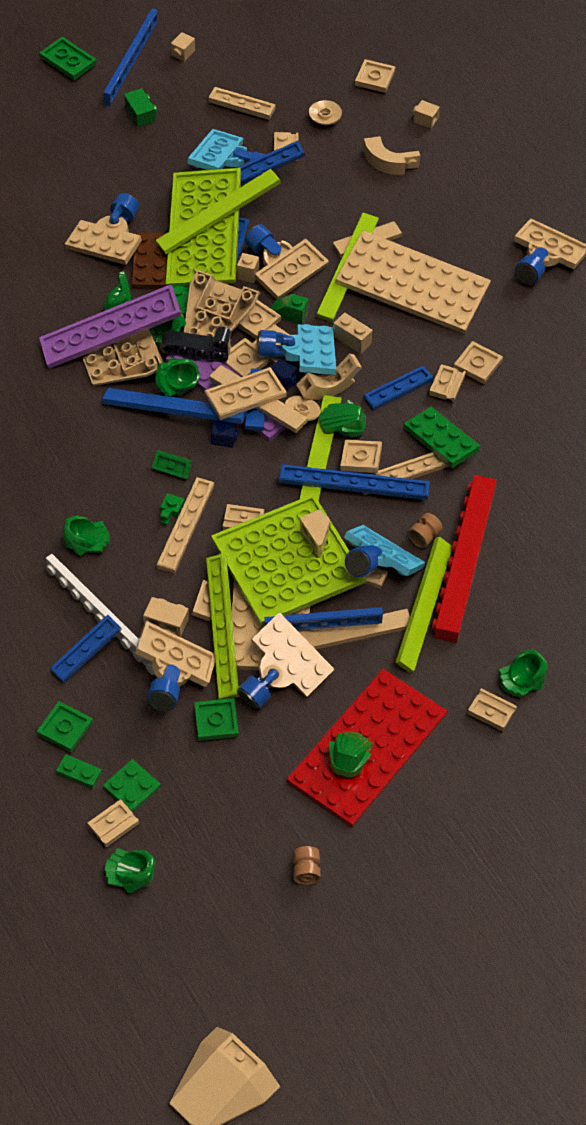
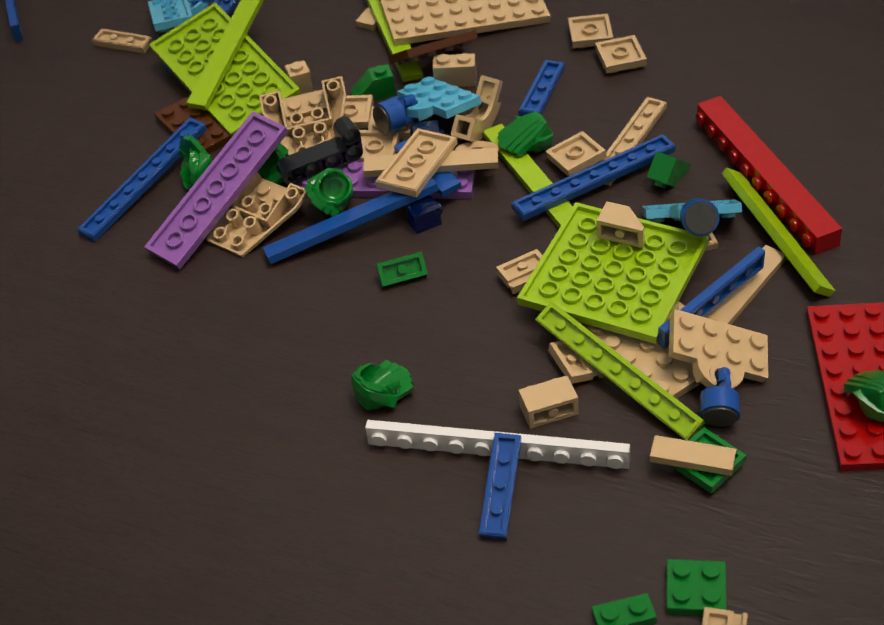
camera: 30 degrees left, 10 degrees down
green plate [37,701,93,753] -> none
tan plate [65,193,142,265] -> none
green brick [124,88,157,127] -> none
tan plate [135,621,215,711] -> none
tan tile [157,477,214,574] -> none
green plate [160,493,185,525] -> none
tan plate [245,224,329,300] -> none
green plate [404,407,480,468] -> none
medium nougat wheel [407,513,443,548] -> none
tan plate [429,364,466,402] -> none
none -> blue tile [77,118,207,242]
none -> tan tile [92,29,153,54]
none -> reddish brown plate [388,30,478,66]
none -> tan plate [595,35,647,74]
none -> green slope [647,151,691,188]
none -> tan tile [650,435,736,476]

